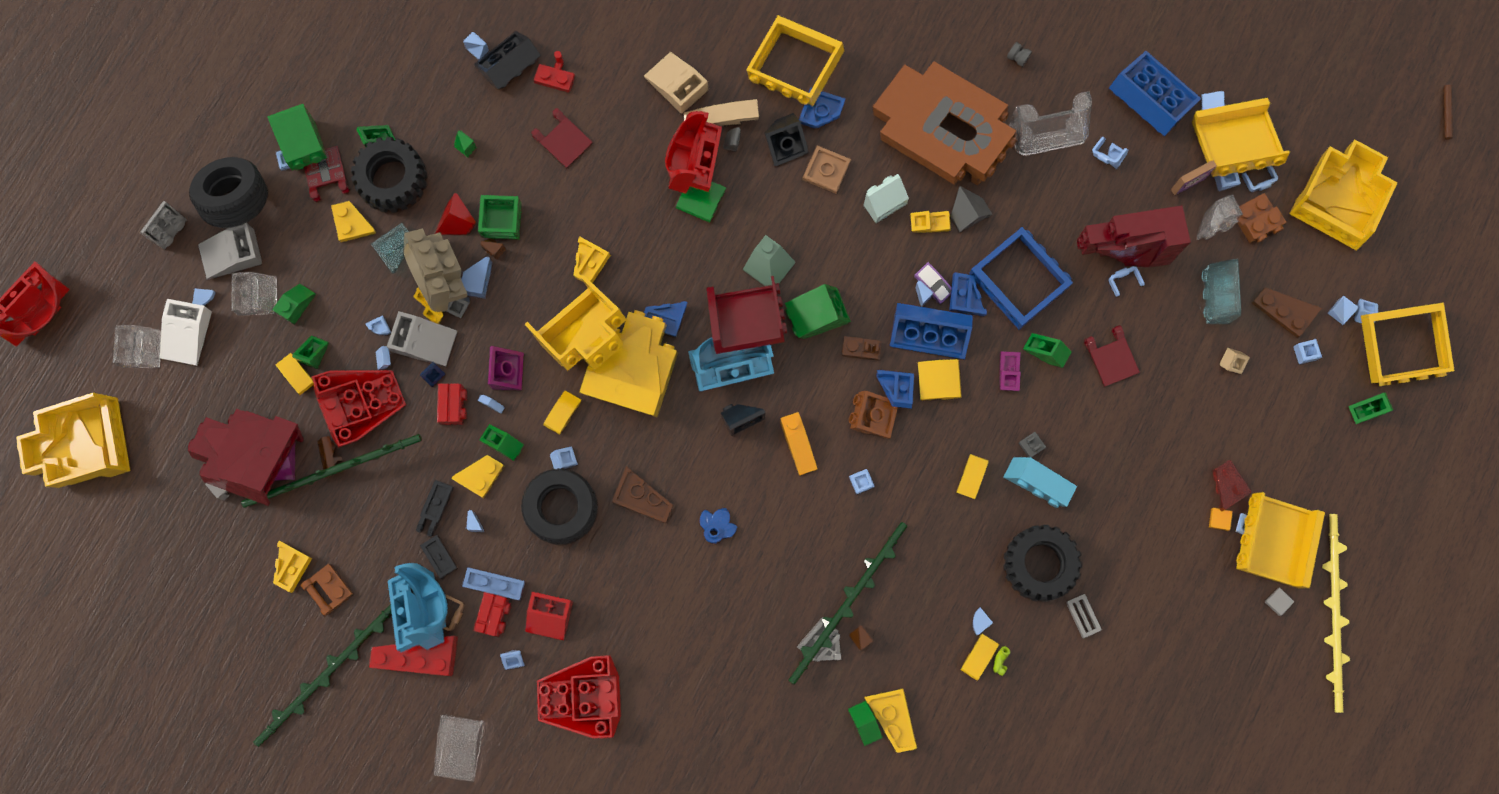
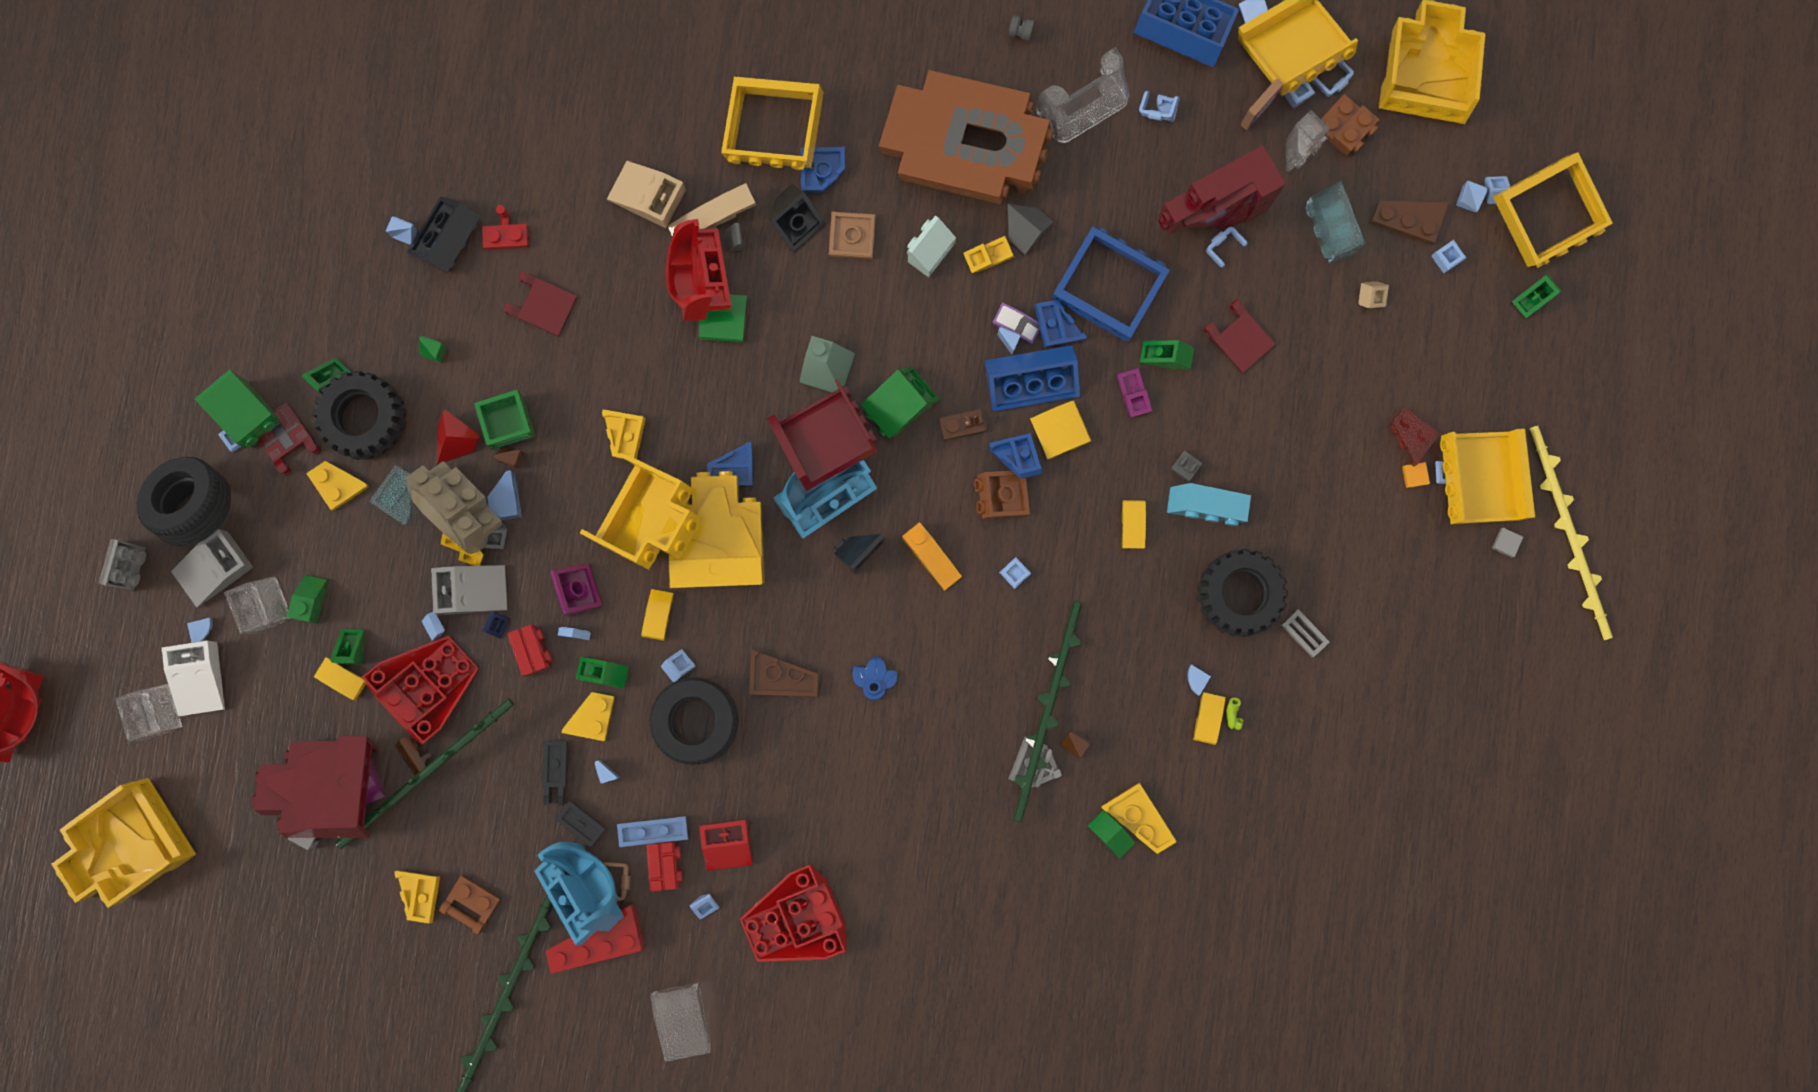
camera: 25 degrees left, 5 degrees up
light blue tile [366,315,391,335] -> none

